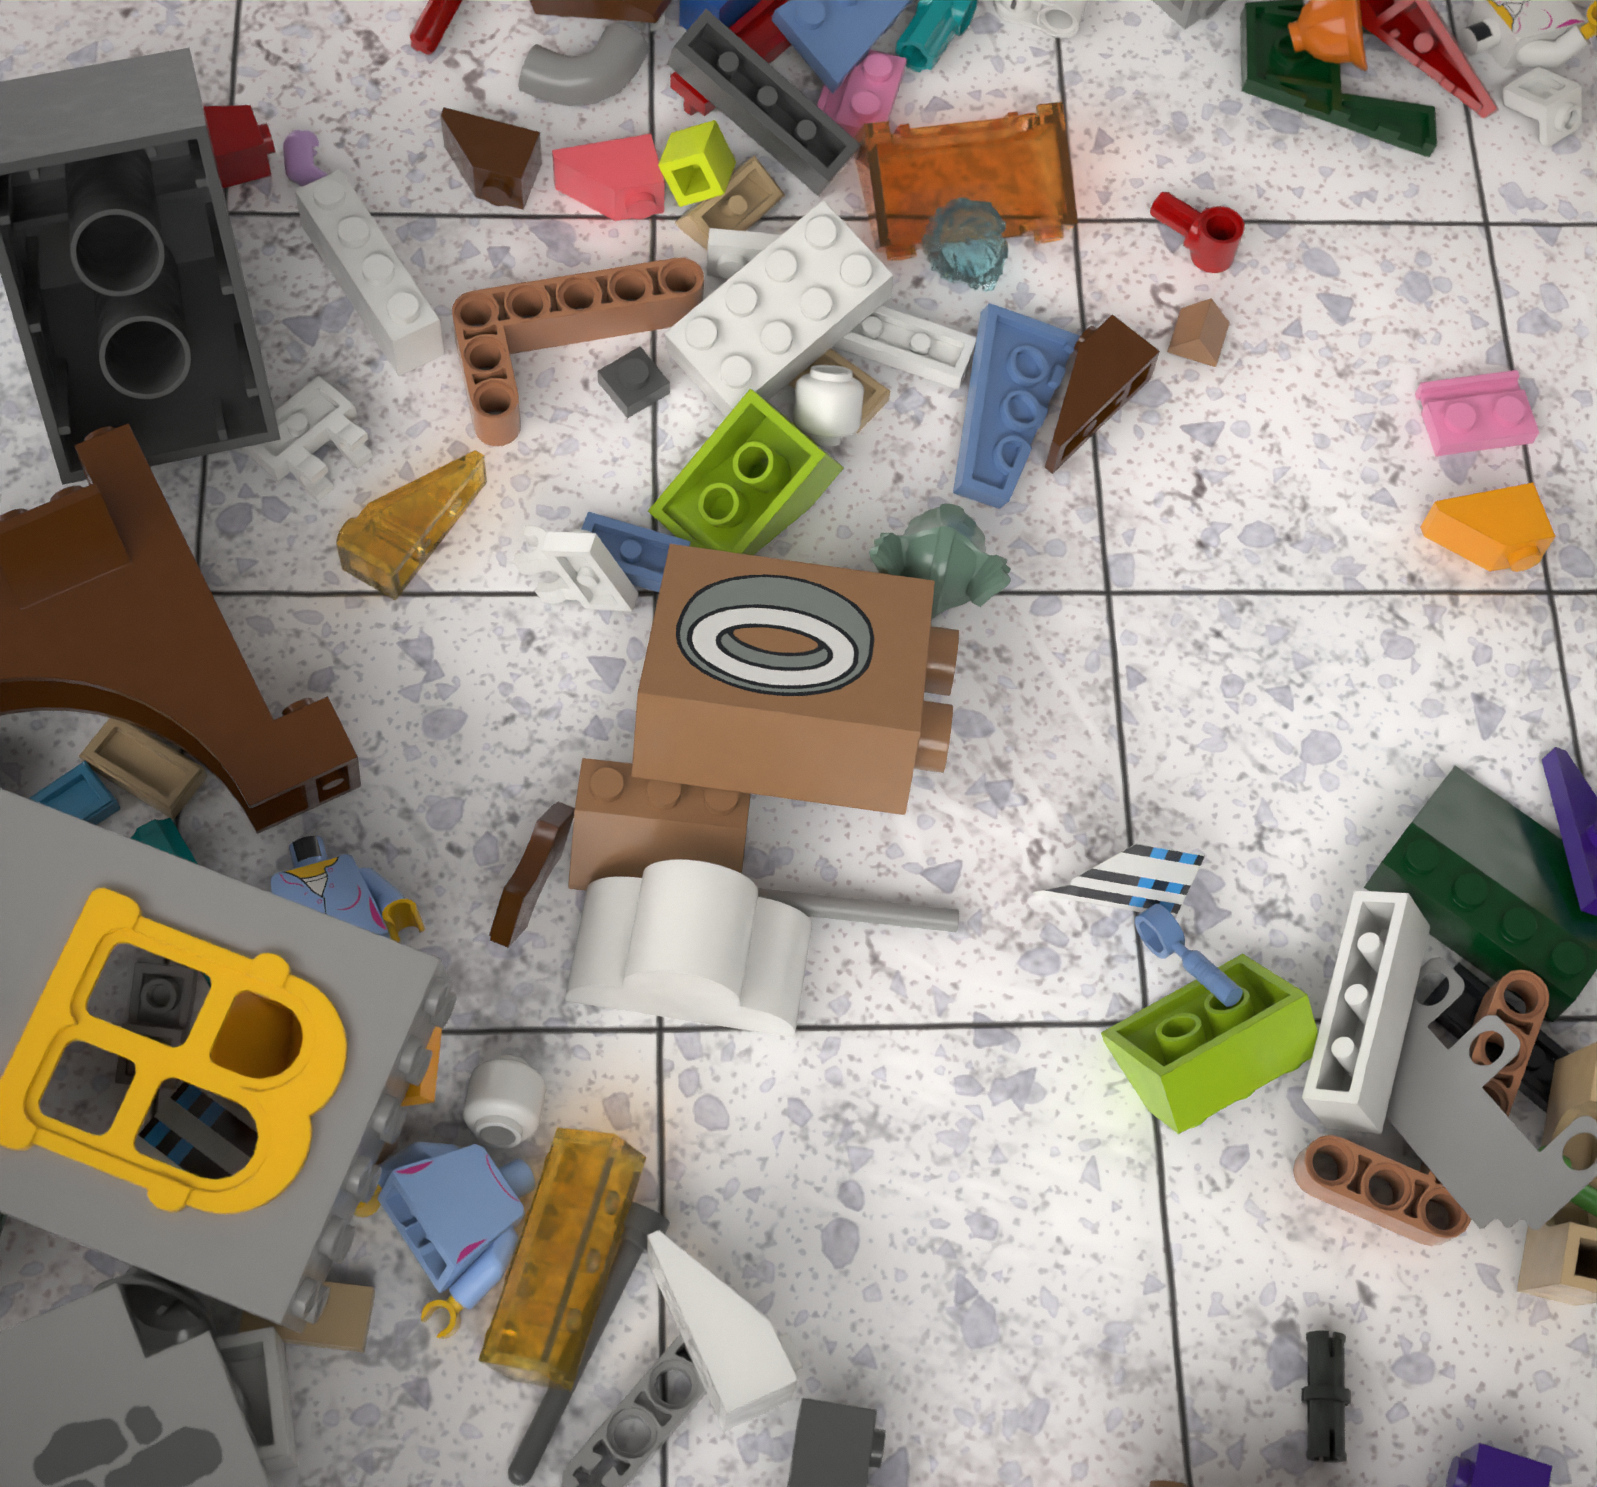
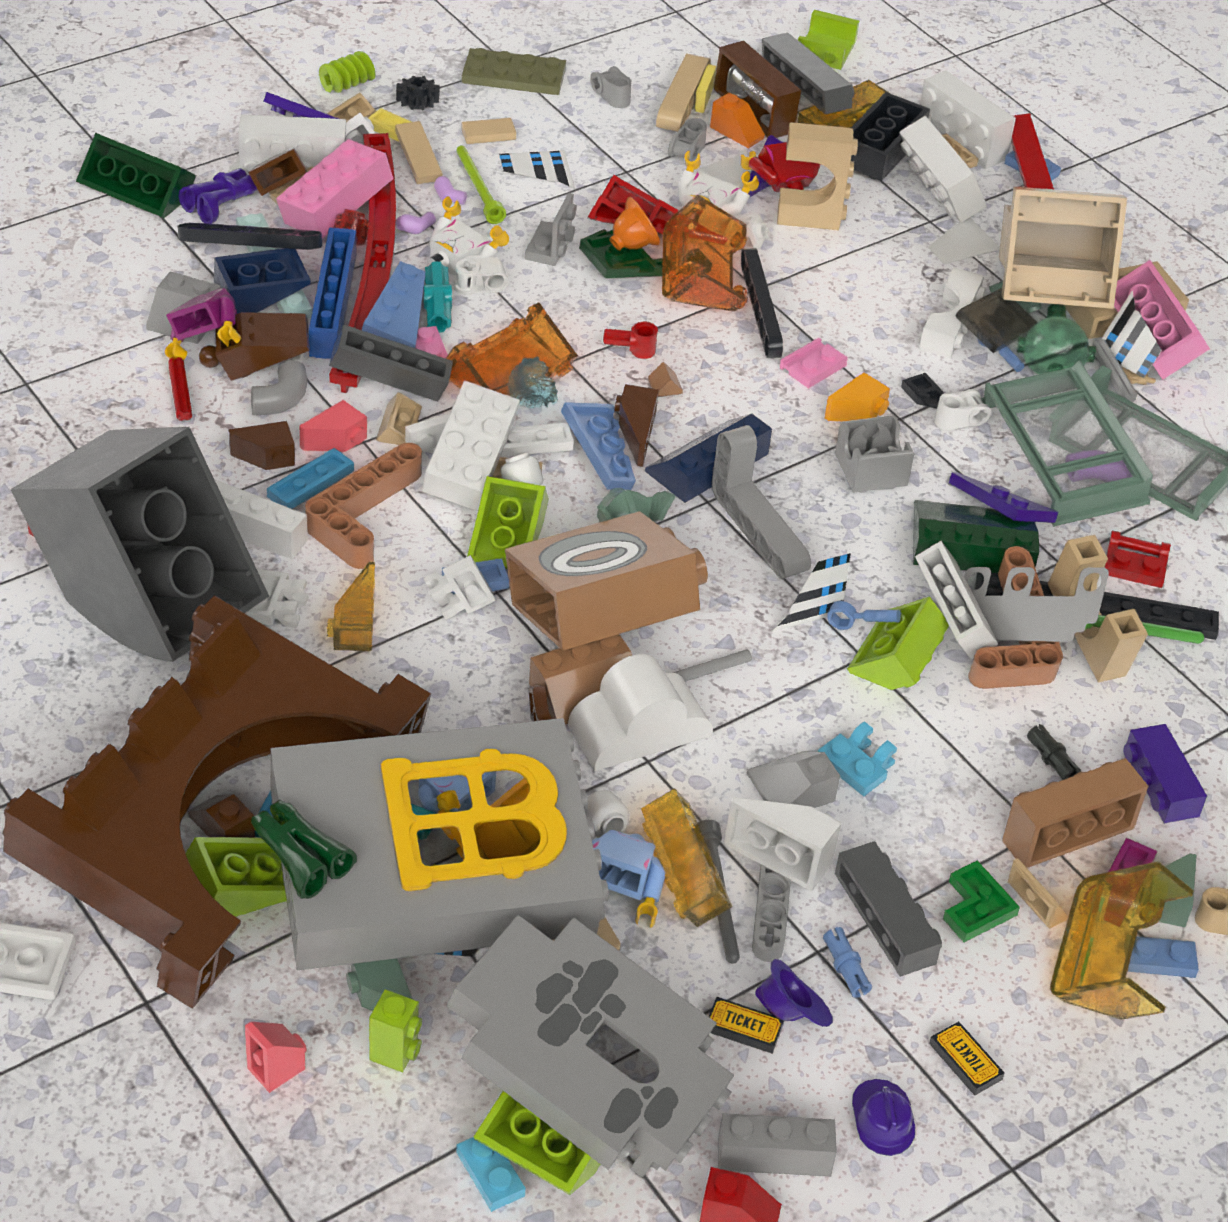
camera: 30 degrees left, 20 degrees down
dark grey plate [597,346,670,419] -> none
neon yellow brick [658,119,736,207] -> none
none -> dark azure plate [267,448,354,509]
none -> dark blue slope [645,413,772,503]
none -> clear orange windscreen [662,194,748,312]
none -> light grey beam [712,425,811,579]
none -> black beam [741,248,783,358]
none -> light grey slope [747,751,840,808]
none -> medium azure plate [818,721,897,797]
none -> light grey piece [835,415,914,493]

